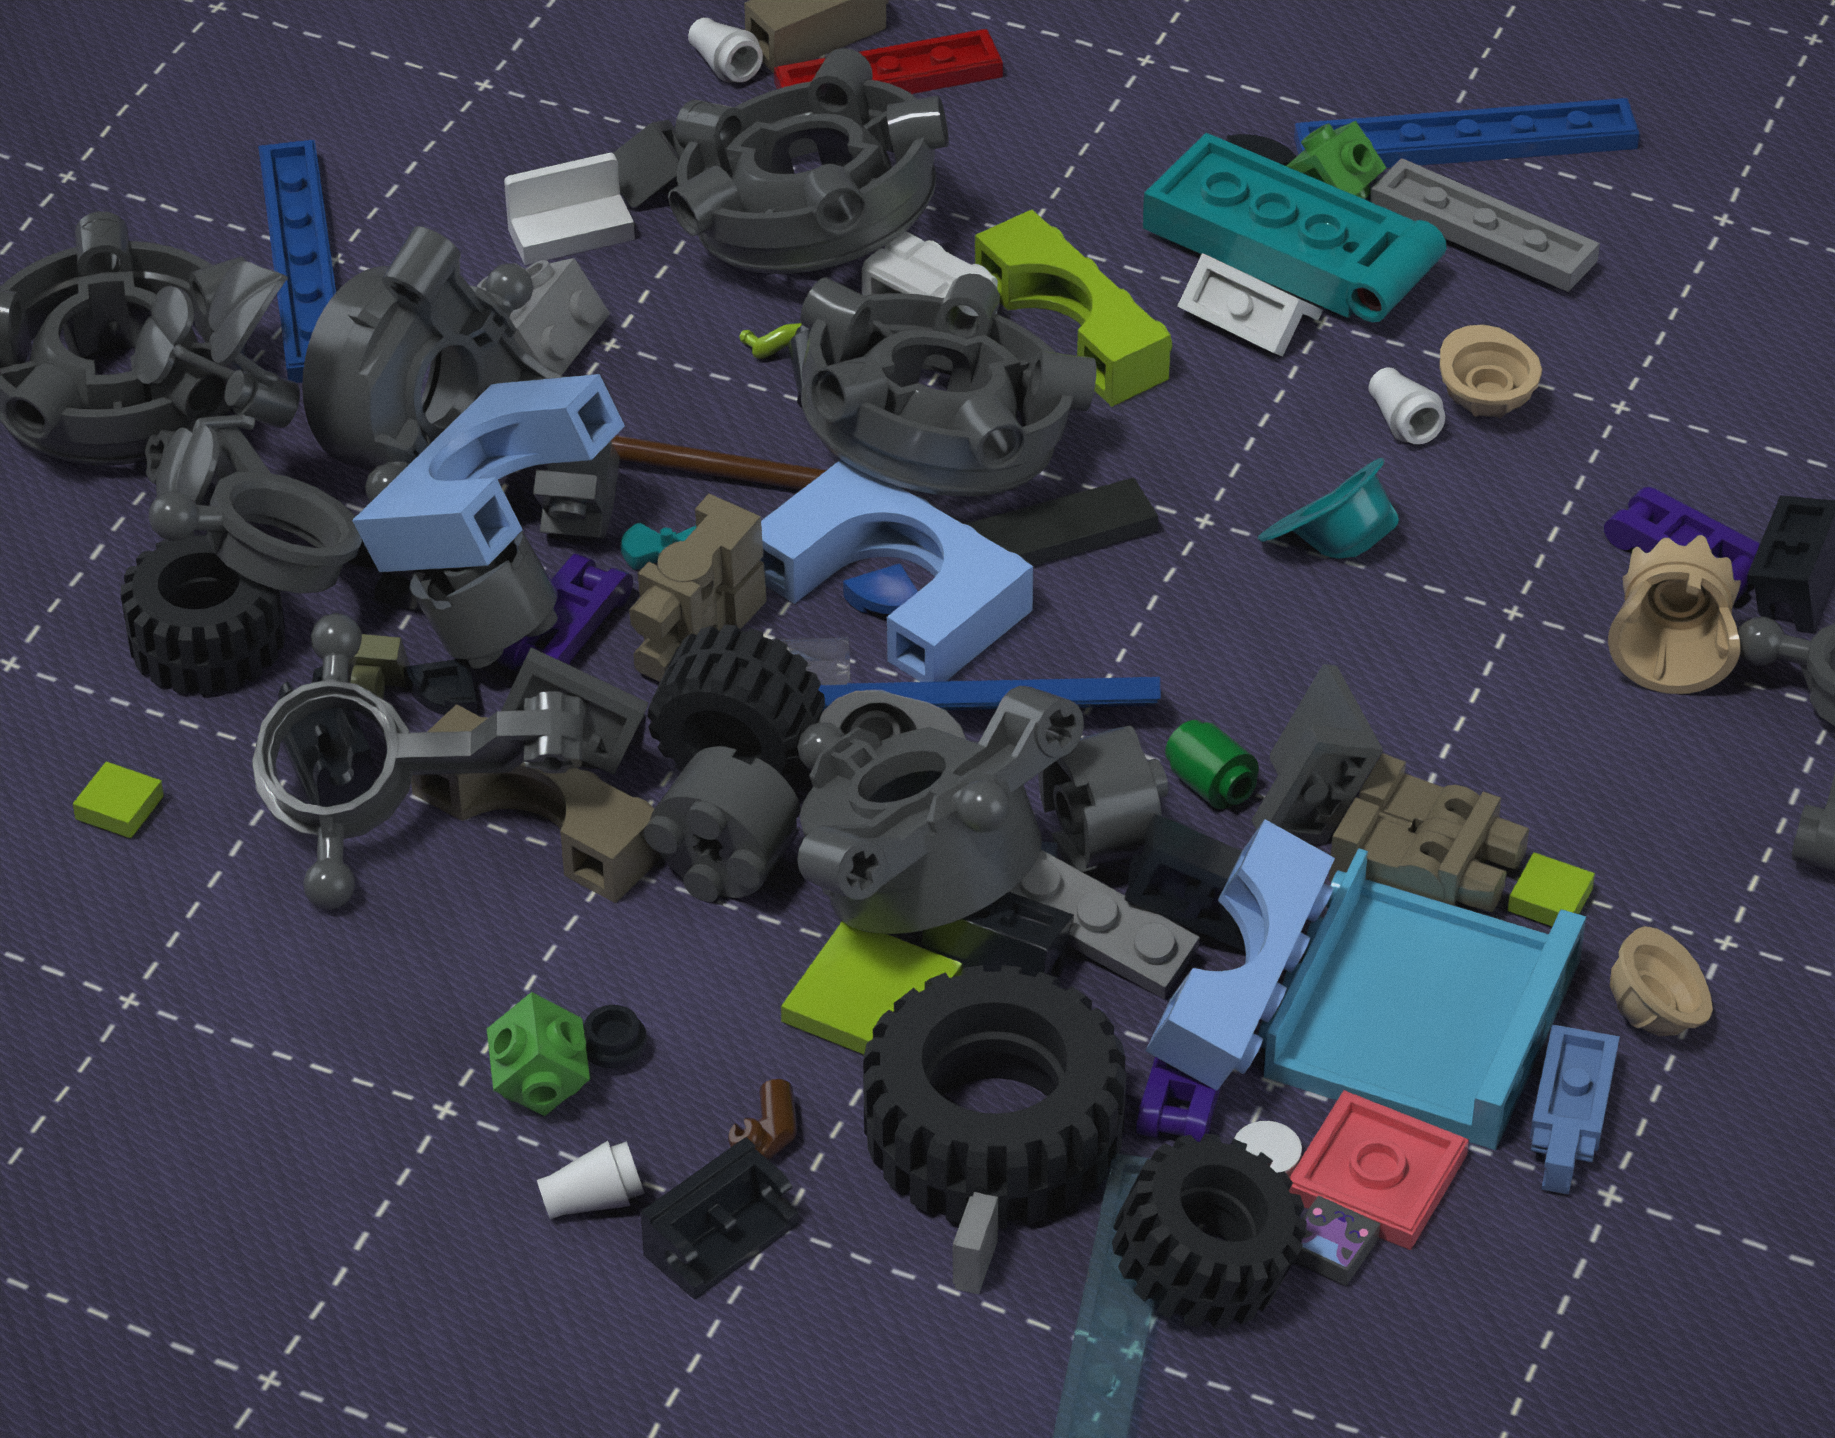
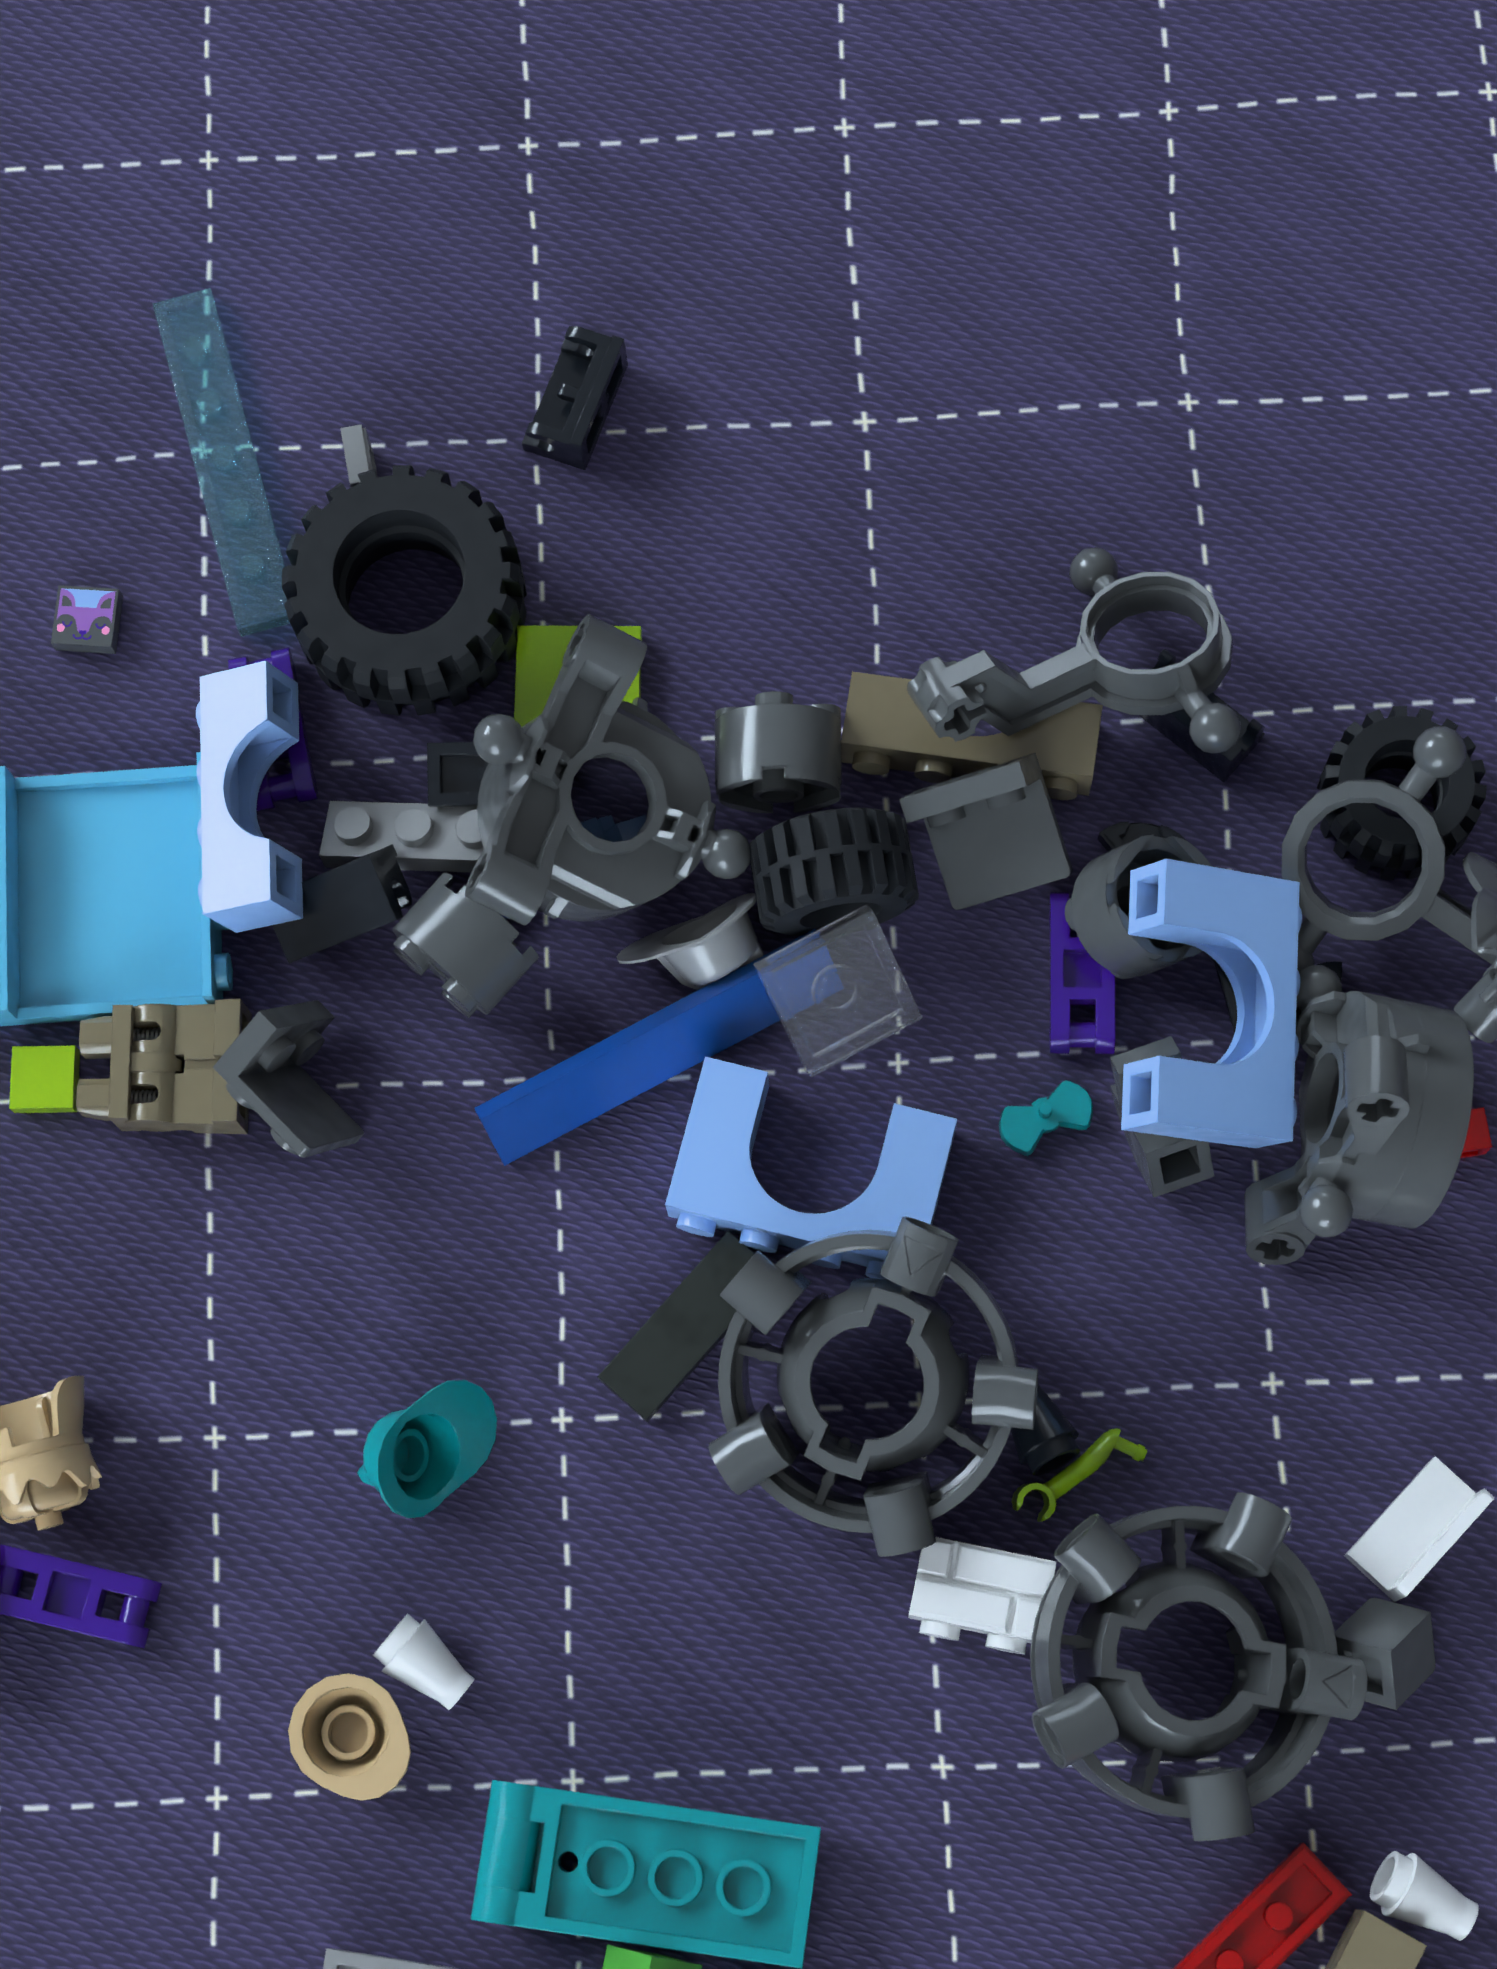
camera: 160 degrees right, 30 degrees up
lime tile [73,761,164,838] -> none
olive tile [348,634,410,699] -> none
light grey bracket [477,258,610,375] -> none
bright green brick [487,992,590,1116] -> none
white cone [537,1141,645,1219] -> none
black plate [583,1005,647,1068] -> none
reddish brown piece [610,435,827,490] -> none
dark tan hips [629,494,767,682] -> none
reddish brown arm [728,1079,797,1160] -> none
blue tile [843,563,918,615] -> none
lime arch [975,209,1172,407] -> none
black tyre [1112,1134,1307,1329] -> none
green brick [1165,720,1259,809] -> none
white panel [1177,253,1323,357] -> none
white tile [1234,1121,1302,1177] -> none
coral tile [1289,1090,1469,1250] -> none

